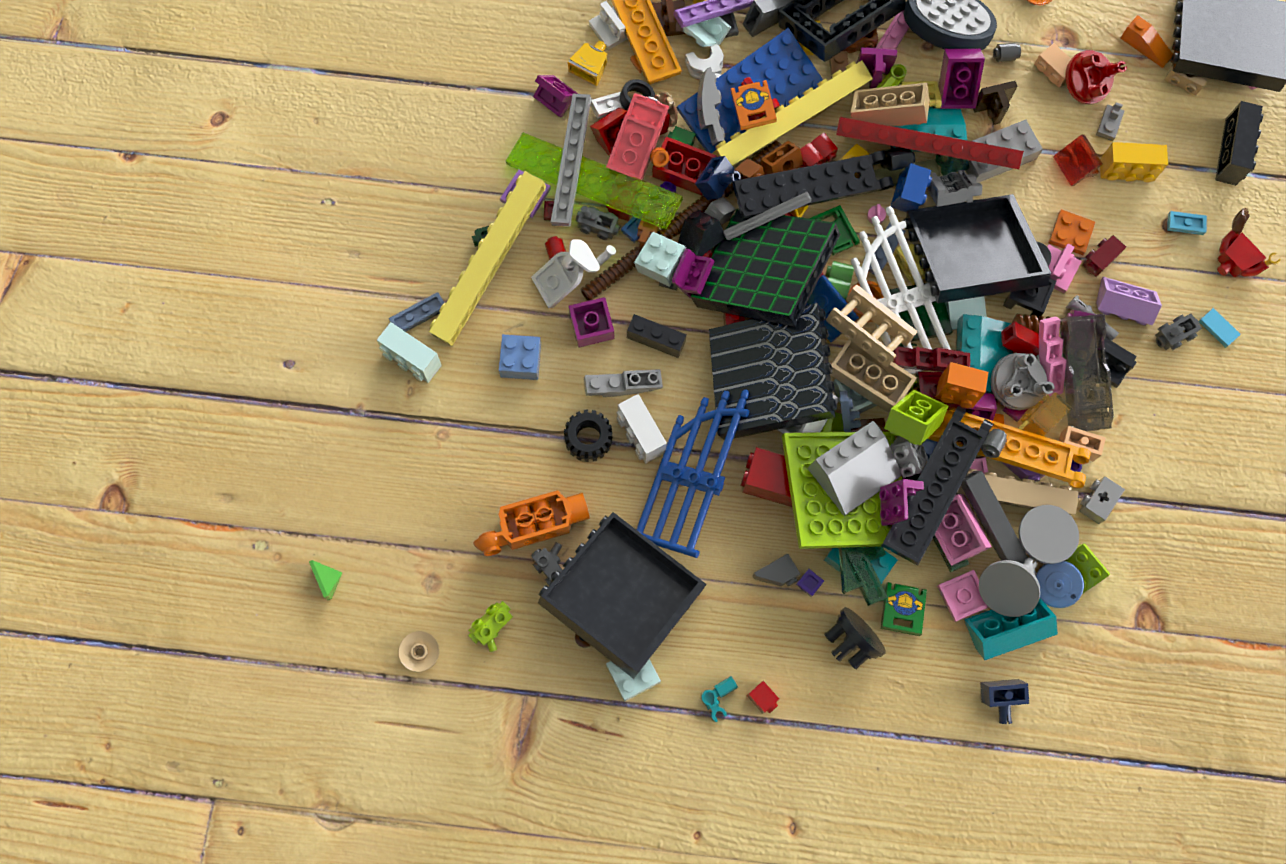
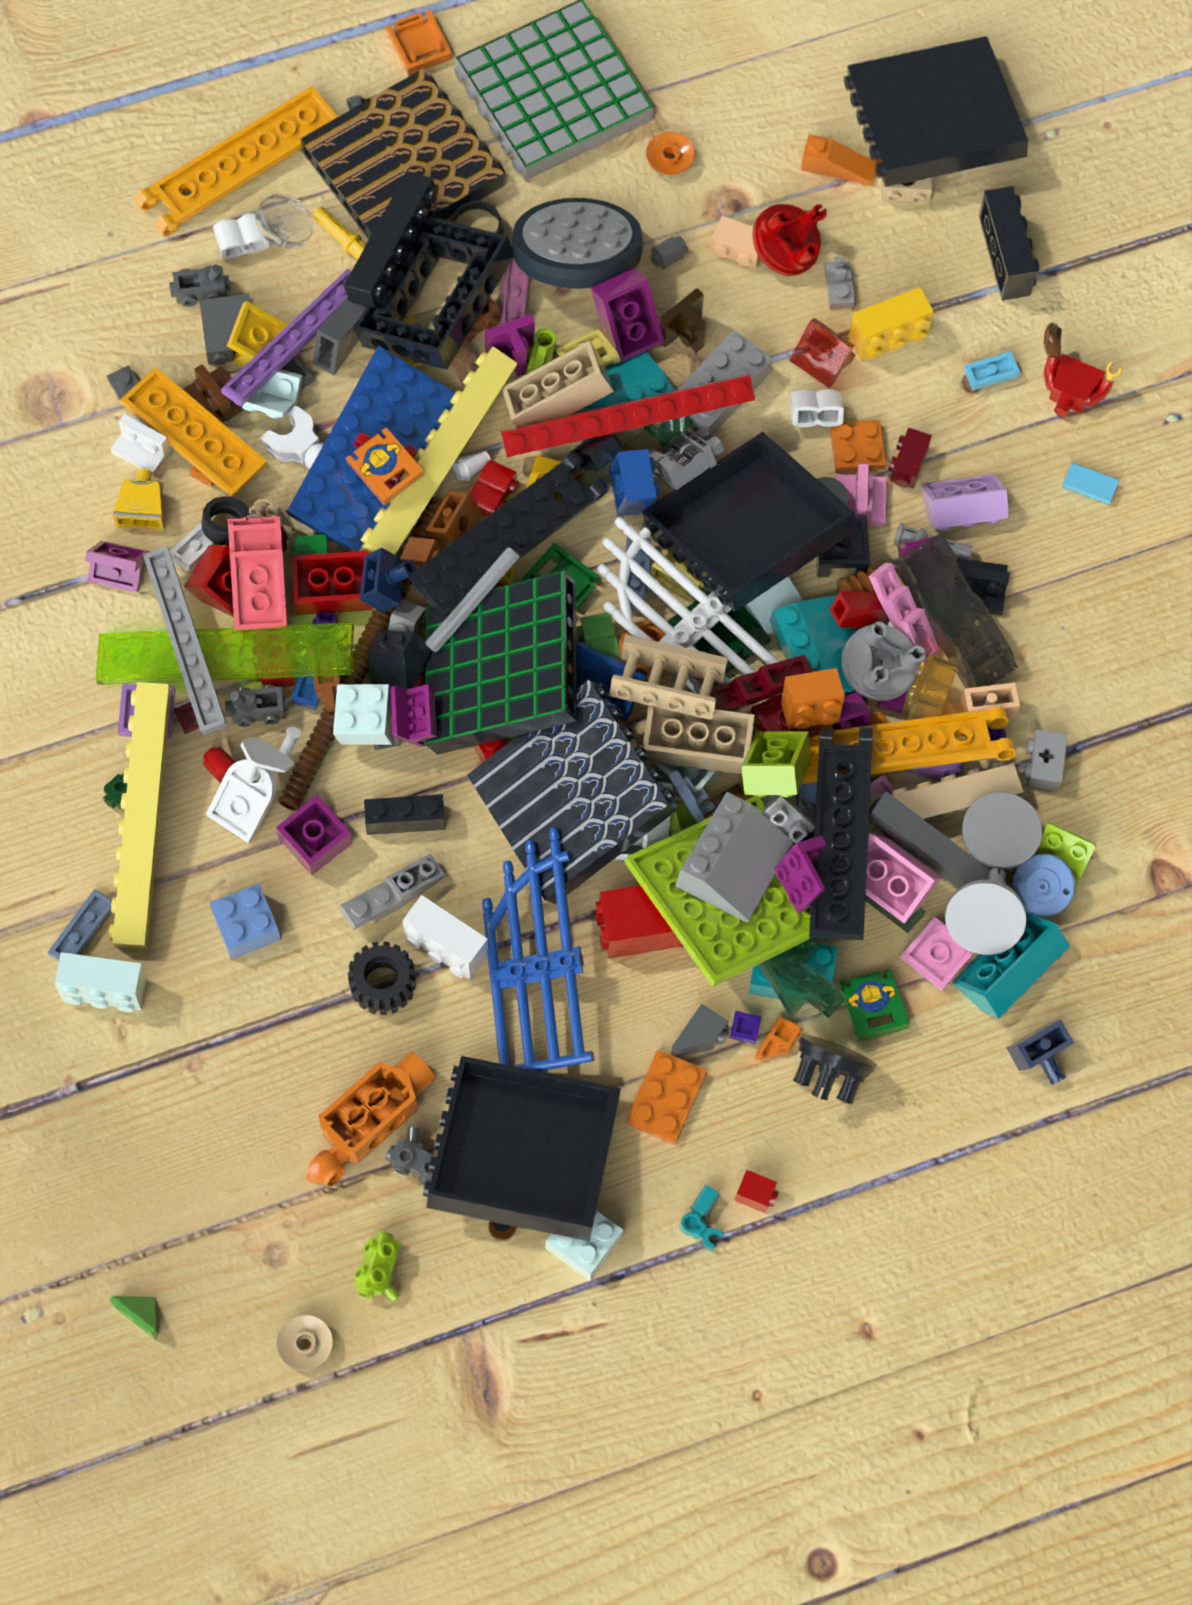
camera: 25 degrees left, 5 degrees down
orange tile [650,147,669,167] -> none
light grey slope [697,67,725,146] -> none
bright pink tile [867,204,886,224] -> none
dark grey brick [981,429,1007,458] -> none
dark grey brick [1155,313,1202,351] -> none
none -> white cone [452,451,491,481]
none -> orange plate [625,1049,707,1145]
none -> orange tile [755,1015,803,1060]
none -> white brick [790,389,844,427]

